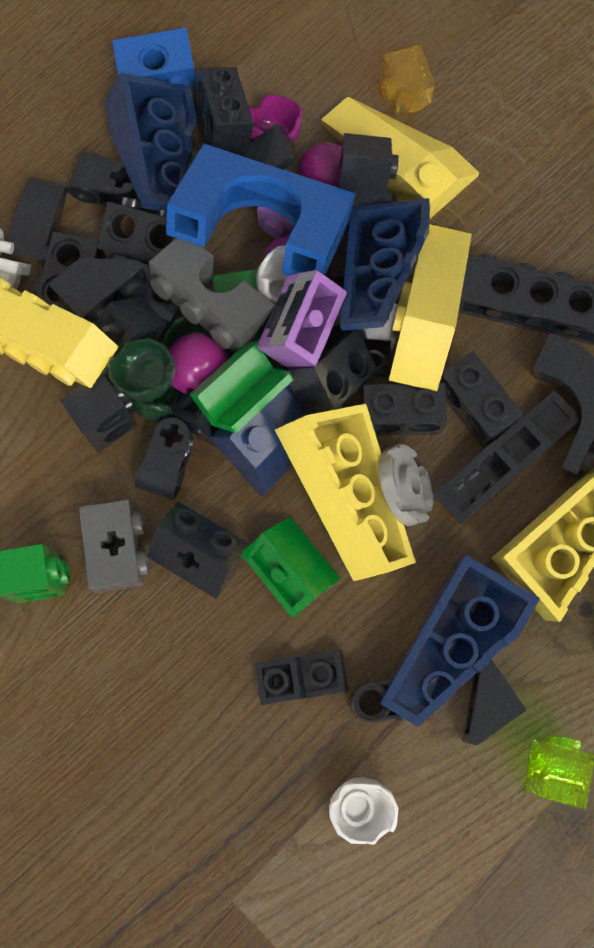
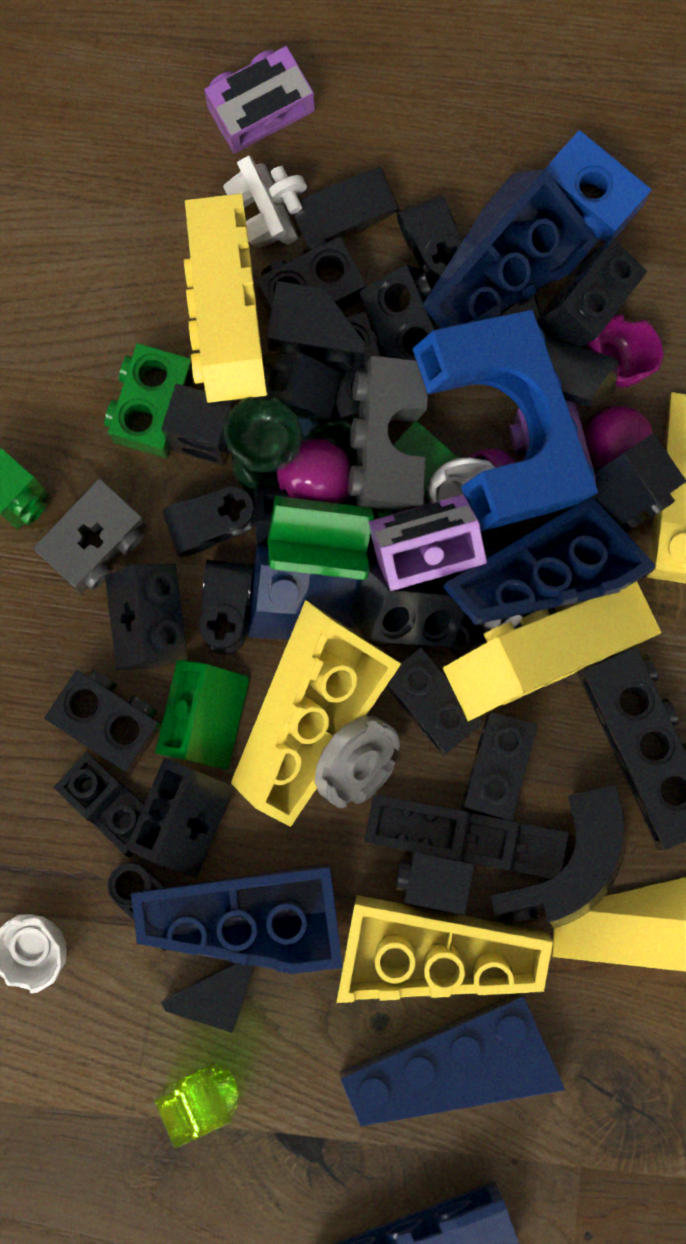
camera: 50 degrees right, 5 degrees up
none -> black brick [44,669,162,773]
none -> green brick [104,343,194,459]
none -> black brick [126,758,235,878]
none -> black piece [199,560,255,655]
none -> black brick [395,852,474,915]

